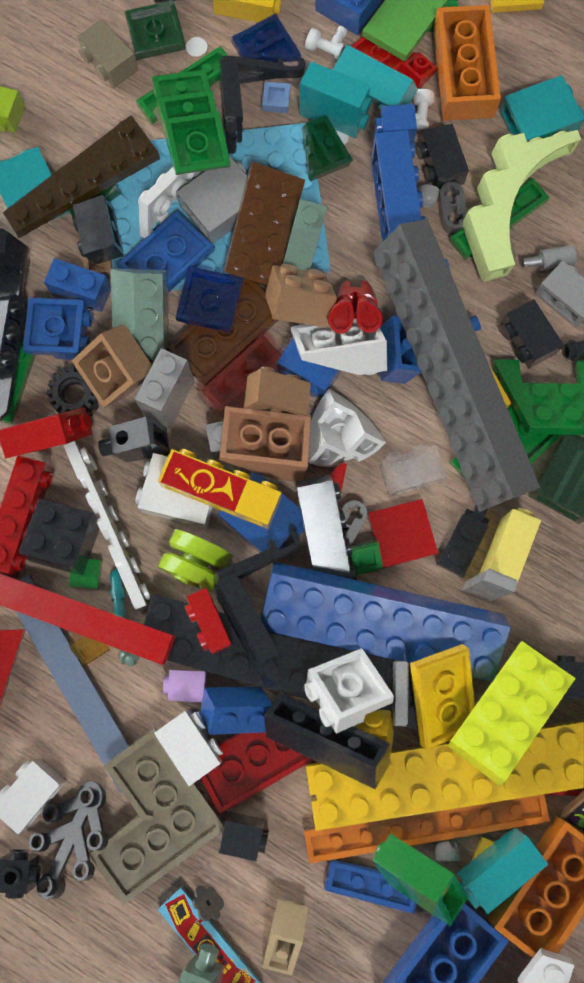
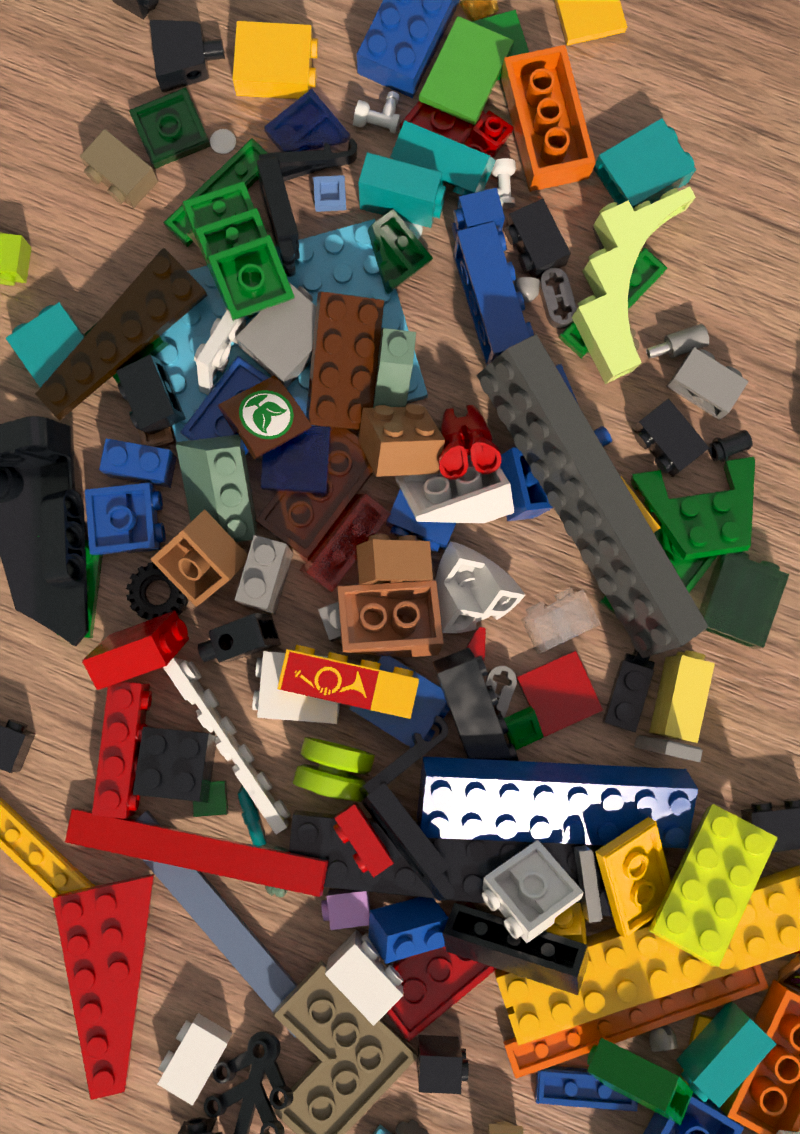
camera: 15 degrees left, 5 degrees up
clear yellow slope [69,636,109,666] -> none
none -> slope [218,375,312,460]

